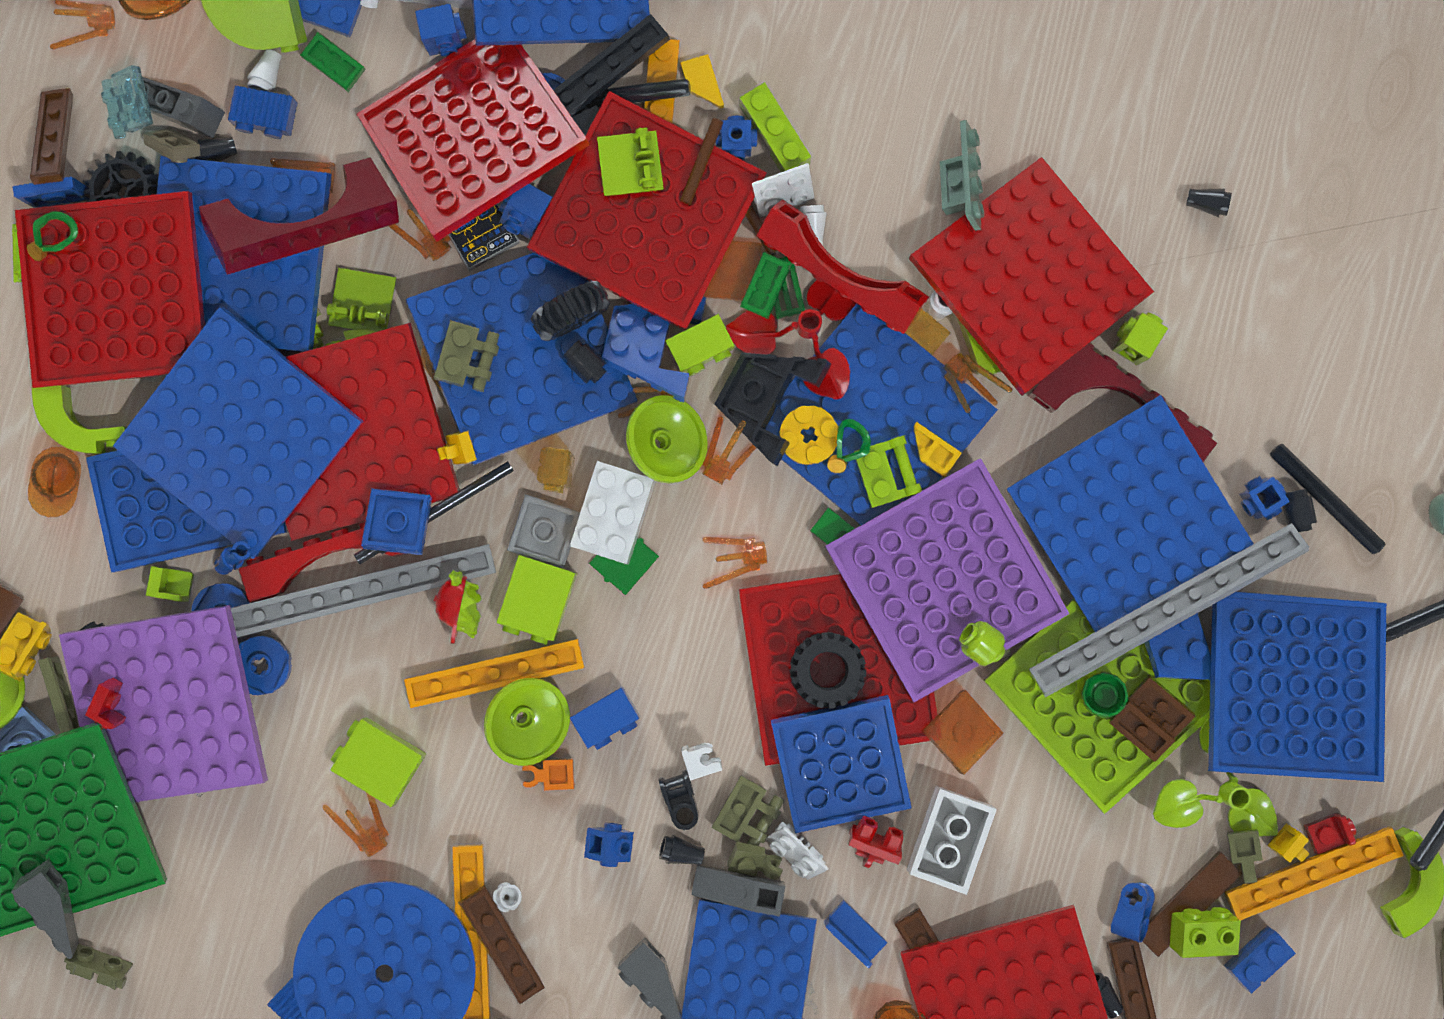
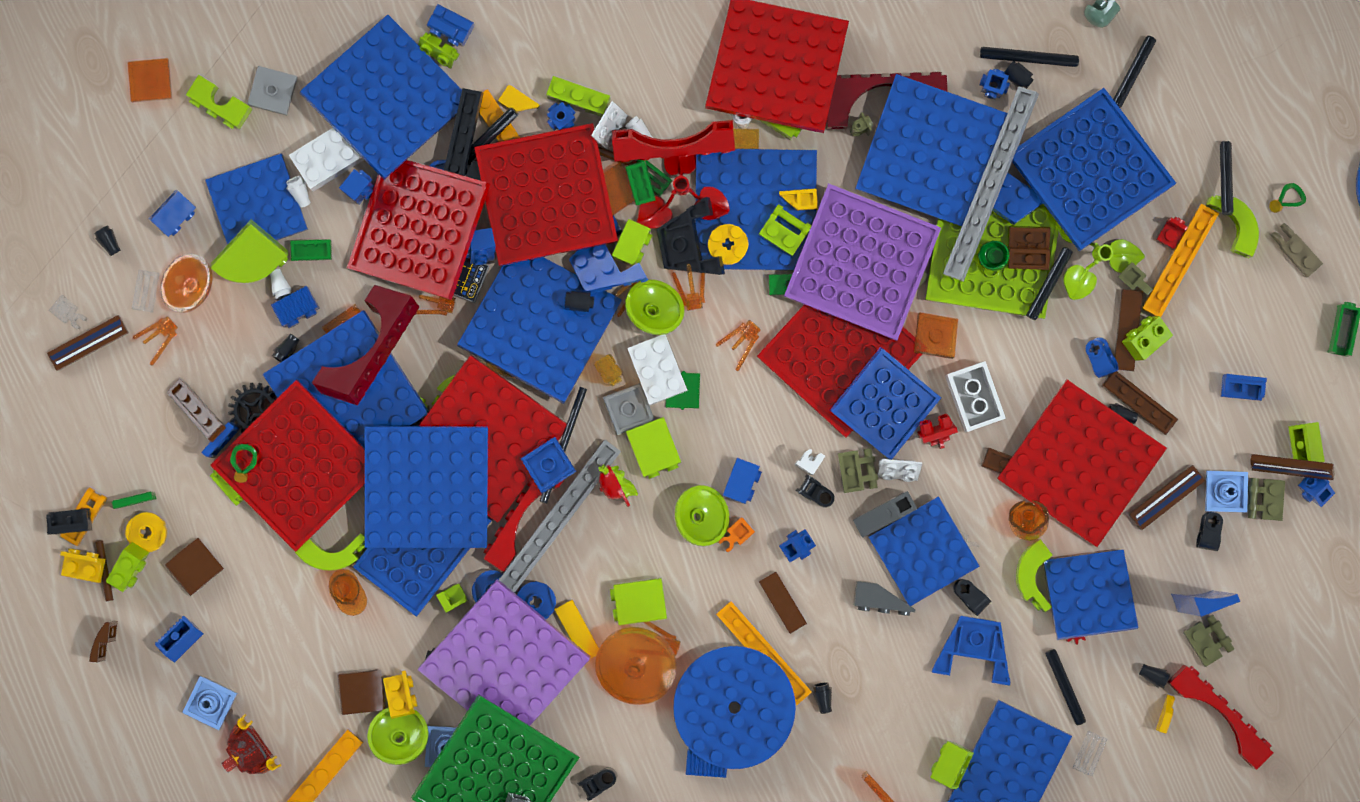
camera: 40 degrees left, 0 degrees up
olive tile [38,656,80,733] -> none
red bracket [85,678,126,729] -> none
clear light blue plate [101,65,153,139] -> none
dark grey slope [131,77,225,138] -> none
dark tan plate [143,127,201,163] -> none
blue pin [214,541,251,575] -> none
lime hinge [327,268,396,332] -> none
light orange plate [404,639,585,708] -> none
olive plate [434,320,500,392] -> none
yellow tile [437,431,477,464] -> none
reddish brown tile [458,886,545,1004] -> none
white plate [493,882,522,912] -> none
black gear [531,281,611,341] -> none
lime hinge [597,128,663,196] -> none
black cone [659,835,705,866] -> none
reddish brown bar [680,118,723,205] -> none
olive plate [727,842,783,880] -> none
black tyre [790,632,866,709] -> none
blue panel [824,900,887,969] -> none
green piece [827,419,871,473] -> none
sand green bracket [940,120,984,231] -> none
clear orange plant [943,353,1013,413] -> none
lime head [959,621,1005,666] -> none
lime brick [1112,312,1168,365] -> none
blue brick [1223,926,1296,994] -> none
yellow tile [1267,823,1309,863] -> none
none -> yellow tile [554,600,601,659]
none -> black piece [577,767,617,801]
none -> clear orange dish [595,627,677,705]
none -> reddish brown tile [759,572,807,634]
none -> olive hinge [850,112,873,137]
none -> black axle [1026,247,1073,320]

